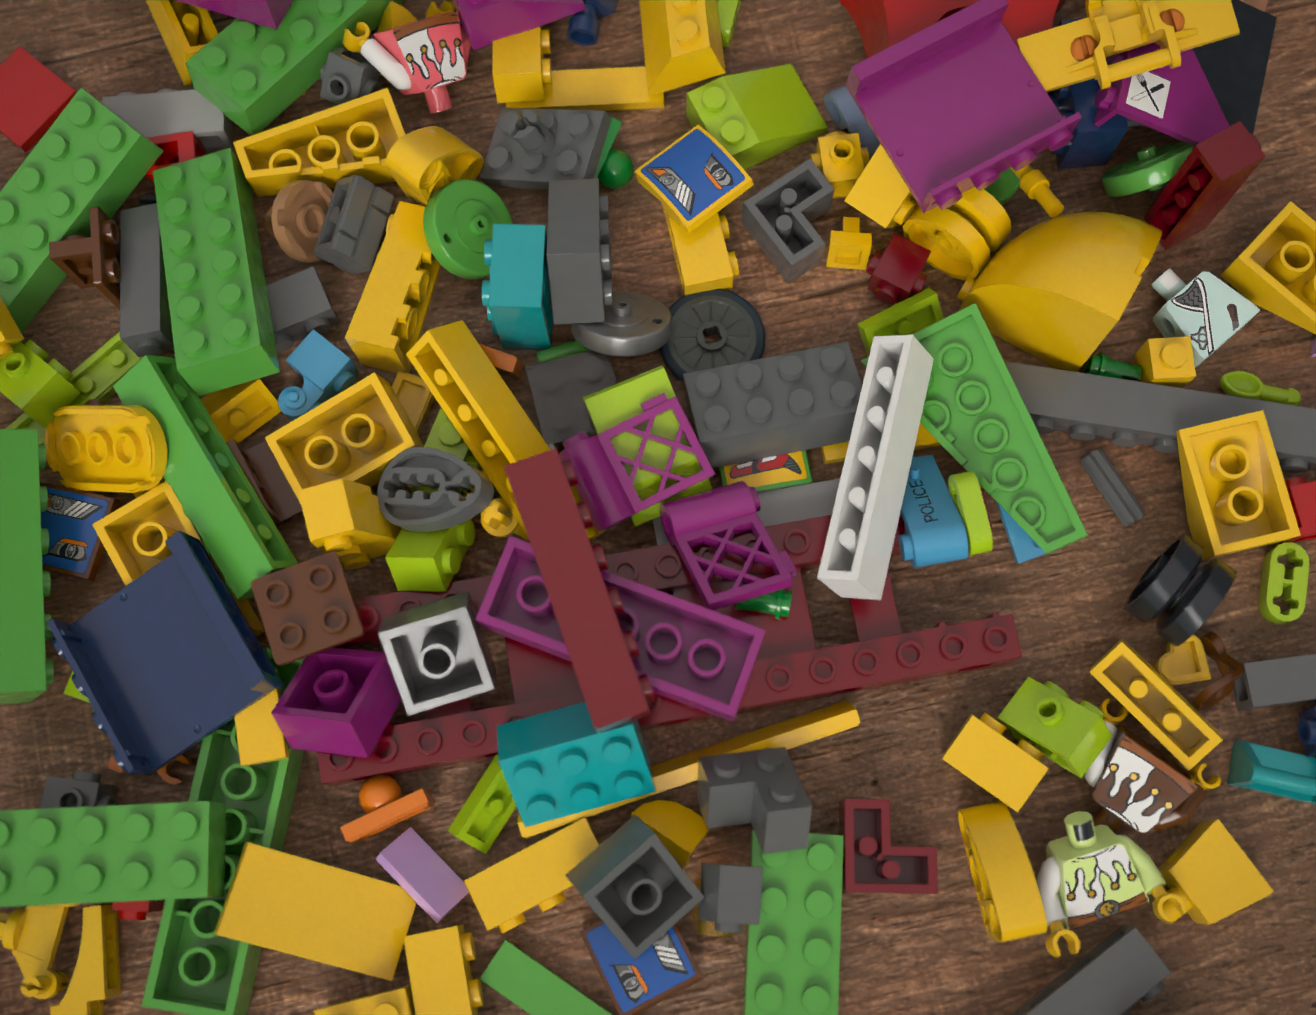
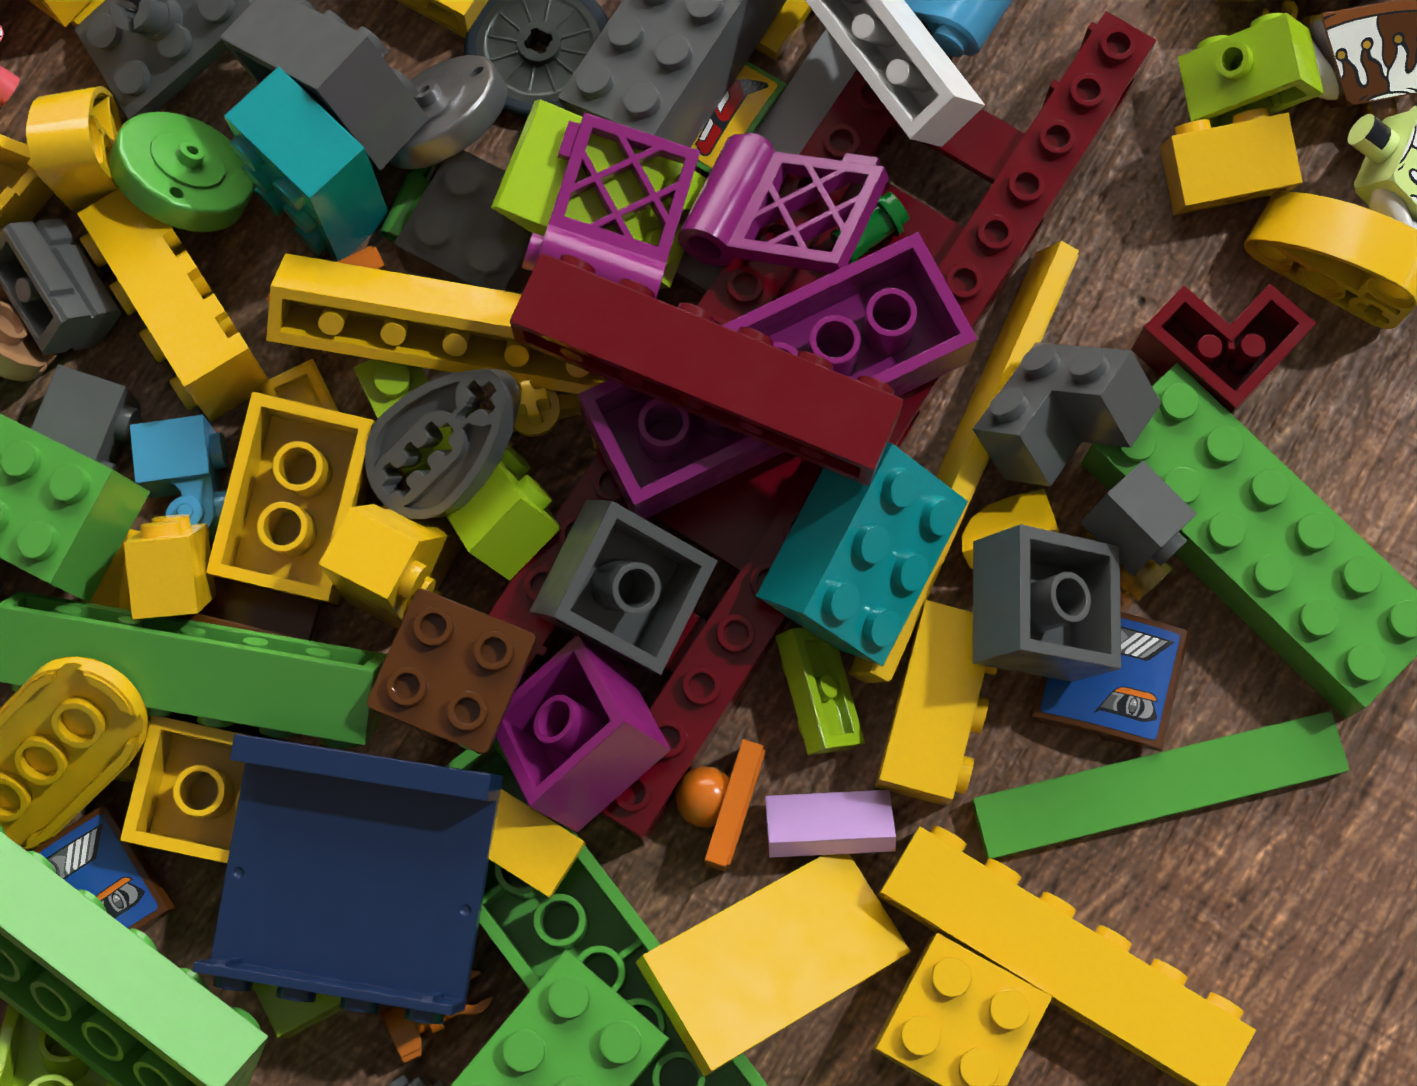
camera: 50 degrees left, 0 degrees up
none -> yellow brick [123,514,216,619]

